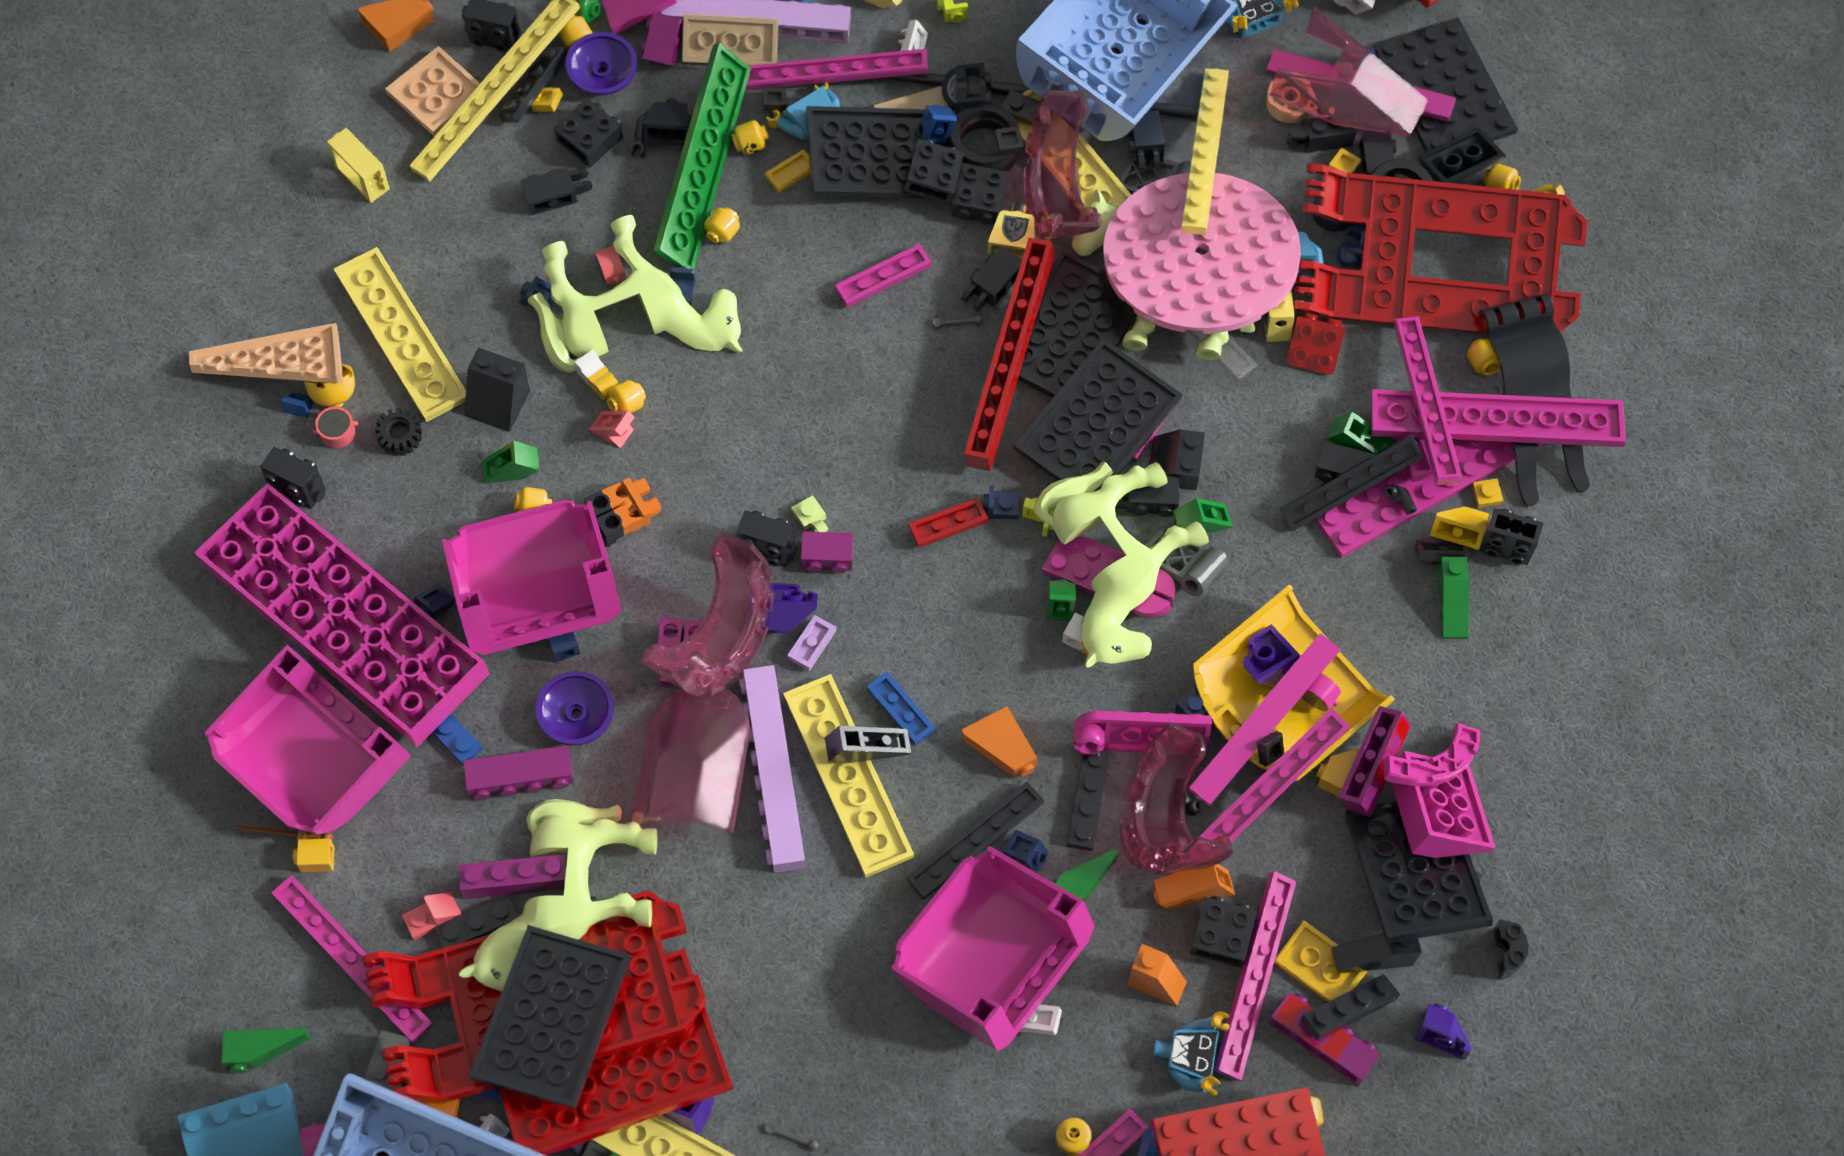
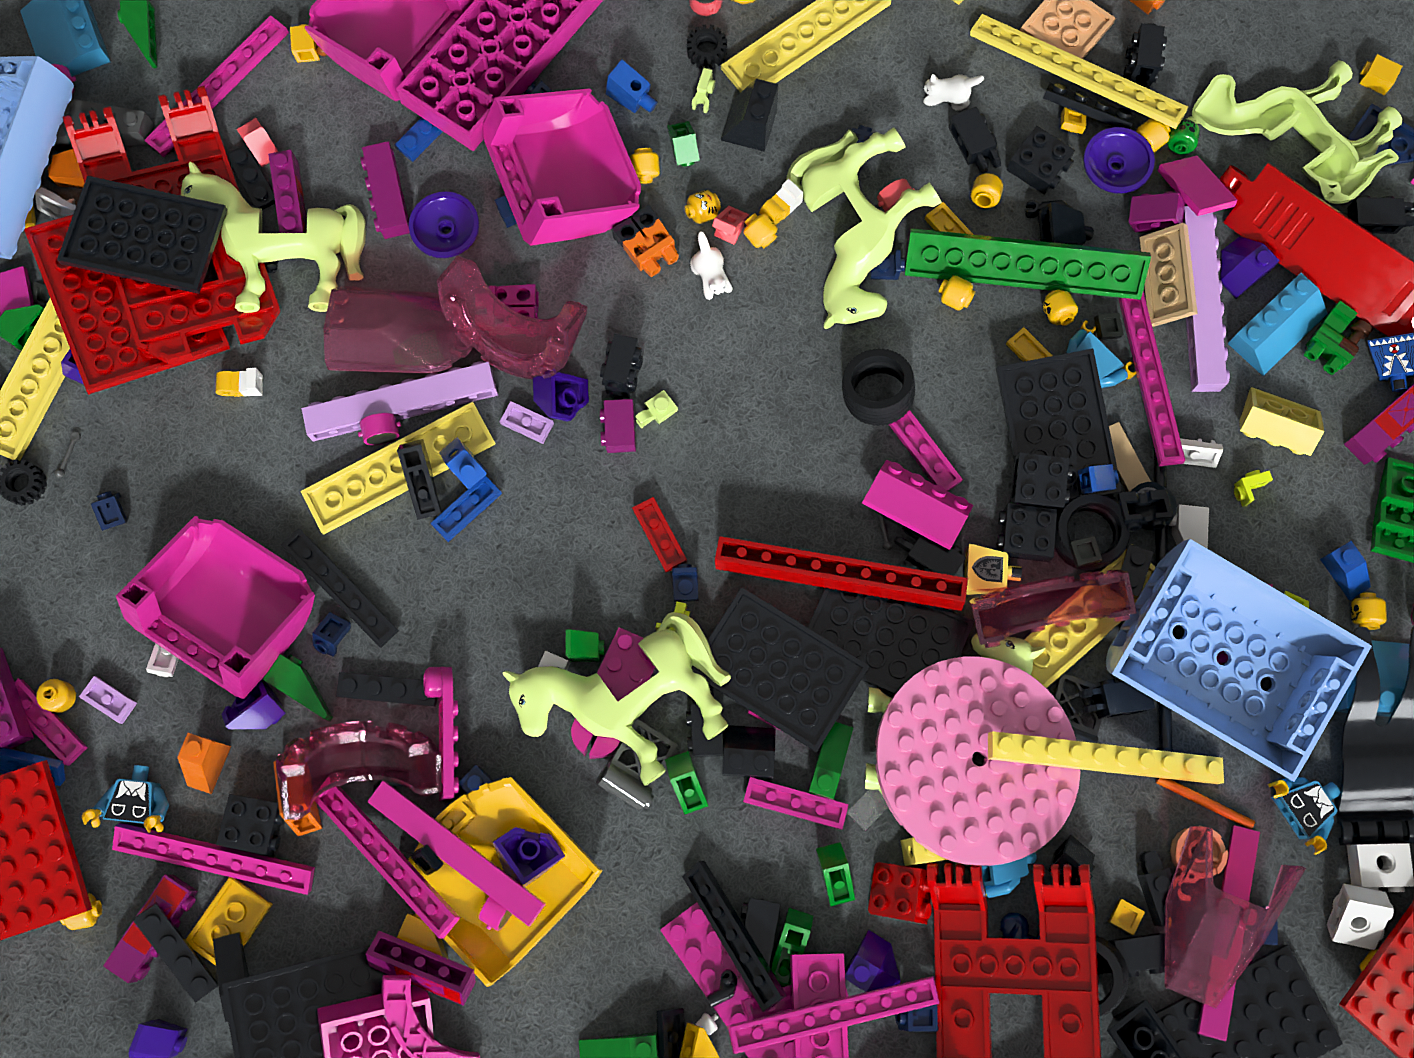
camera: 90 degrees right, 10 degrees up
orange slope [961,706,1037,778] -> none
none -> lavender plate [79,676,137,724]
none -> dark blue bracket [91,491,128,531]
none -> leg [215,368,263,396]
none -> dark purple slope [221,678,286,729]
none -> dark pink piece [358,413,401,445]
none -> blue torso [439,437,488,489]
none -> blue torso [606,59,658,113]
none -> yellow head [685,190,721,224]
none -> white animal [690,231,733,300]
none -> yellowish green plate [692,68,715,113]
none -> white piece [695,1013,719,1035]
none -> dark pink plate [743,777,849,830]
none -> green slope [808,722,853,800]
none -> green slope [816,842,855,906]
none -> black tyre [842,348,915,426]
none -> dark purple slope [845,930,901,992]
none -> dark pink slope [862,460,973,550]
none -> dark blue bracket [895,1004,938,1032]
none -> white animal [923,74,984,111]
none -> yellow plate [925,202,974,235]
none -> yellow head [971,173,1003,208]
none -> black hinge [1048,834,1095,885]
none -> orange bar [1155,778,1255,829]
none -> white slope [1169,504,1209,549]

